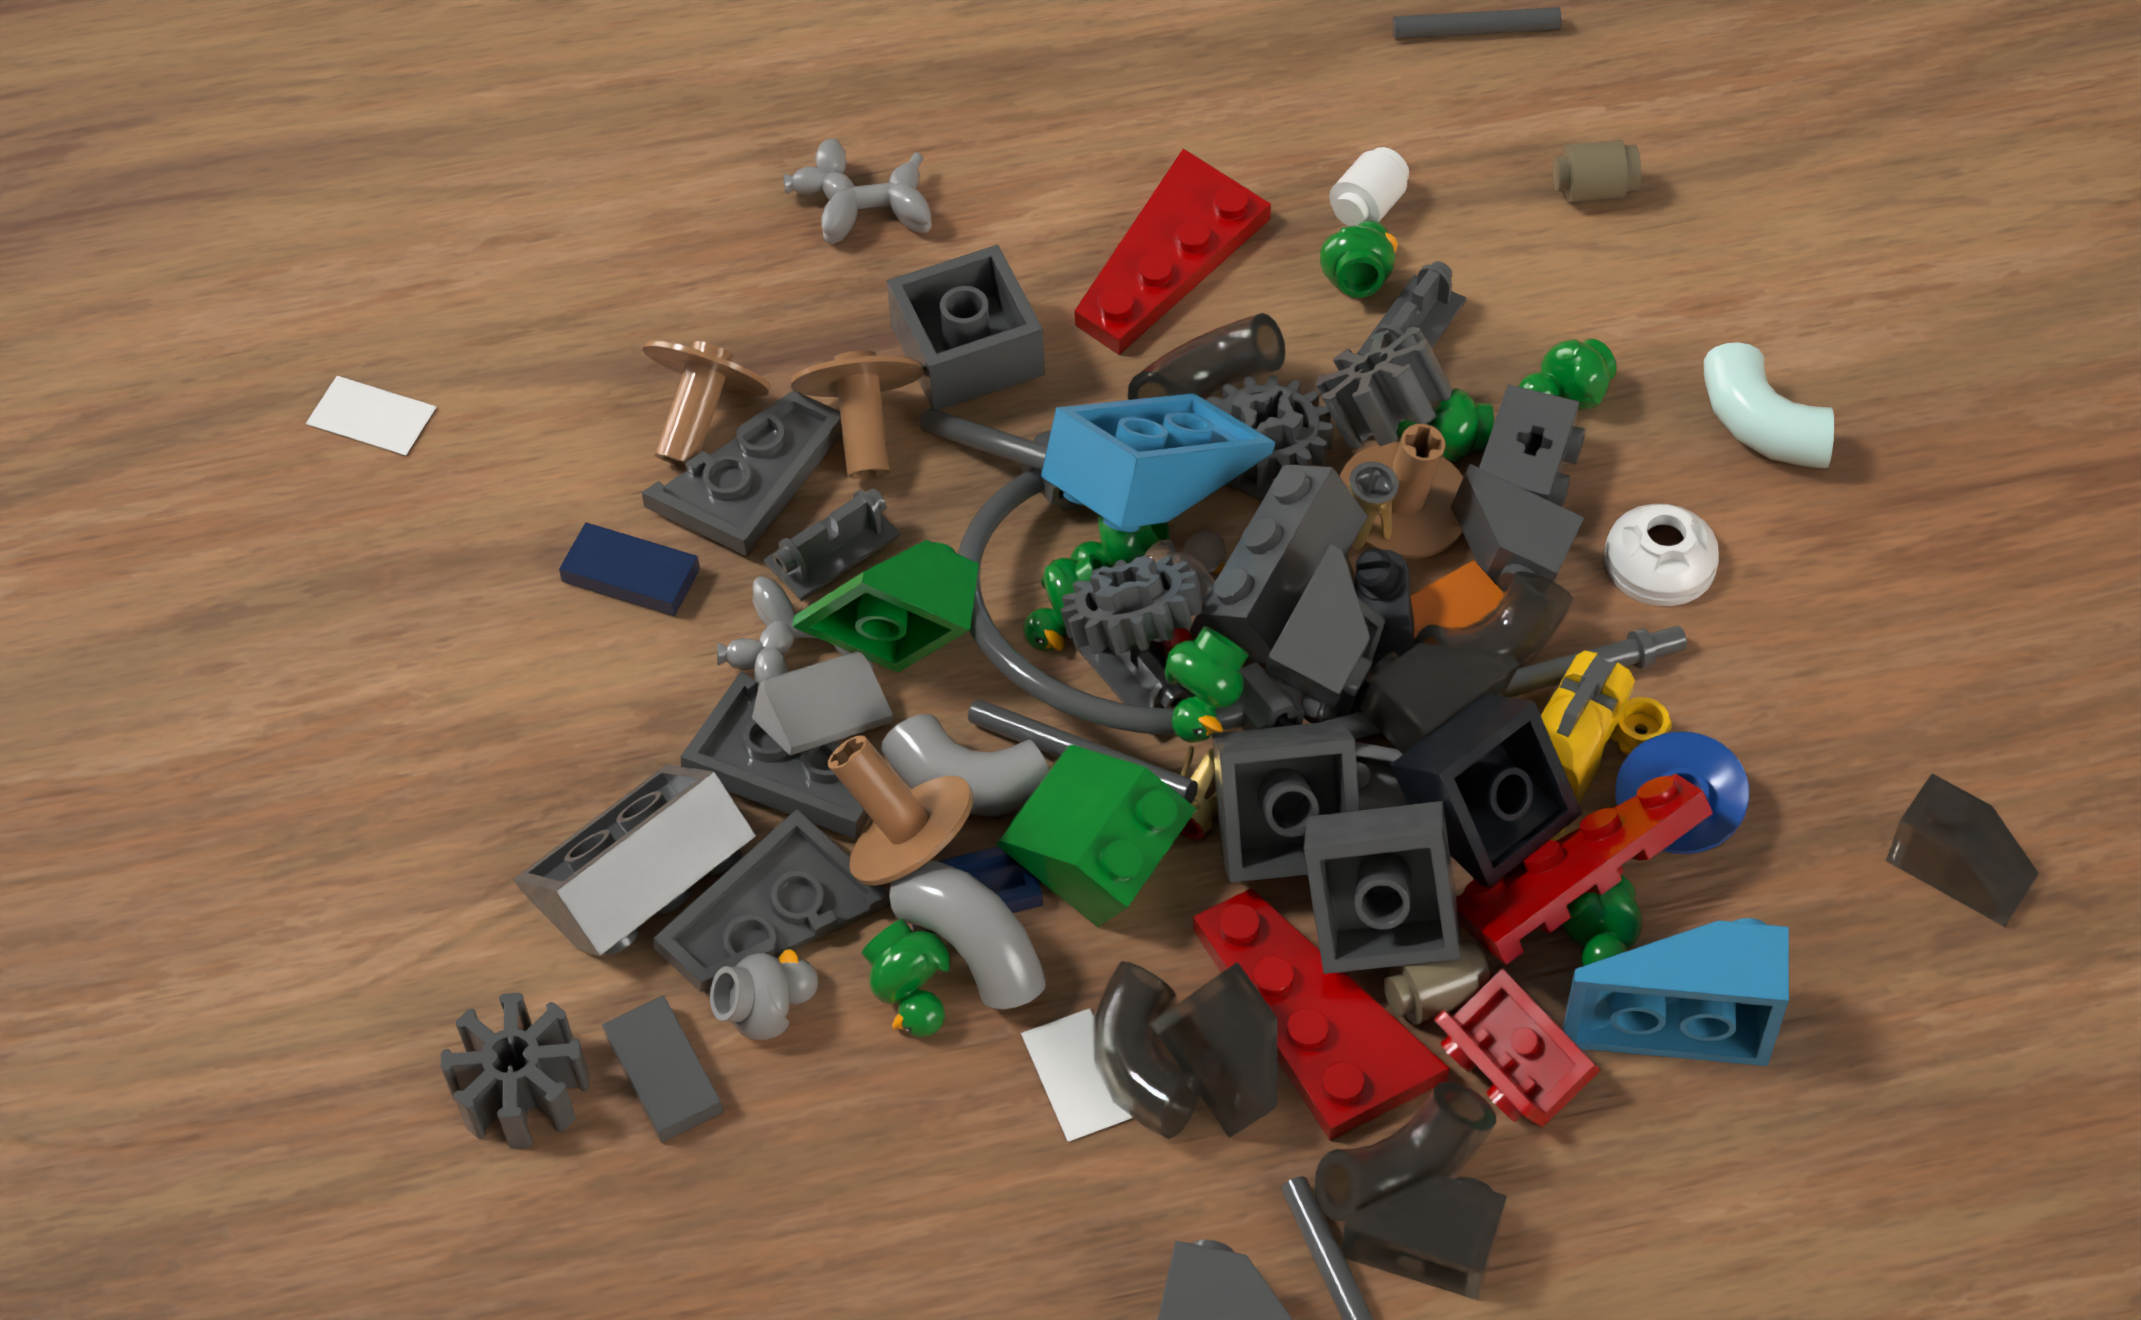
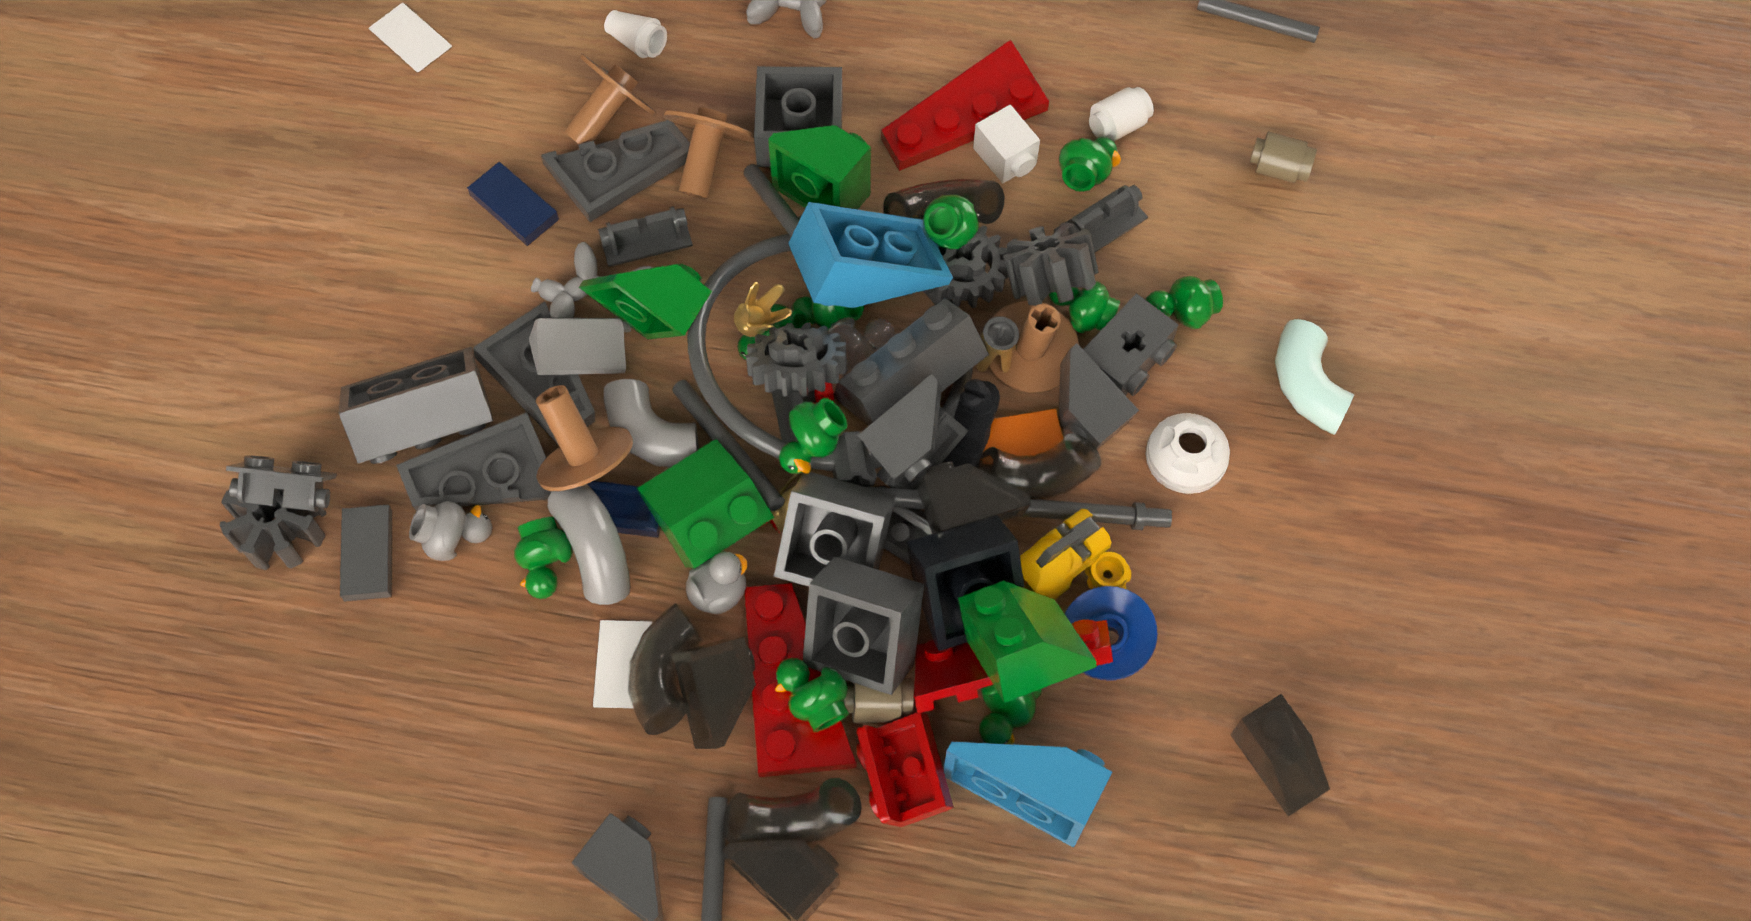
camera: 20 degrees right, 10 degrees up
none -> dark grey hinge [226,455,337,512]
none -> white cone [604,10,667,58]
none -> light grey animal [686,551,747,614]
none -> pearl gold piece [734,282,792,337]
none -> green slope [768,125,871,210]
none -> green animal [775,658,849,732]
none -> green animal [923,194,979,250]
none -> green slope [958,581,1097,703]
none -> white brick [973,105,1040,184]

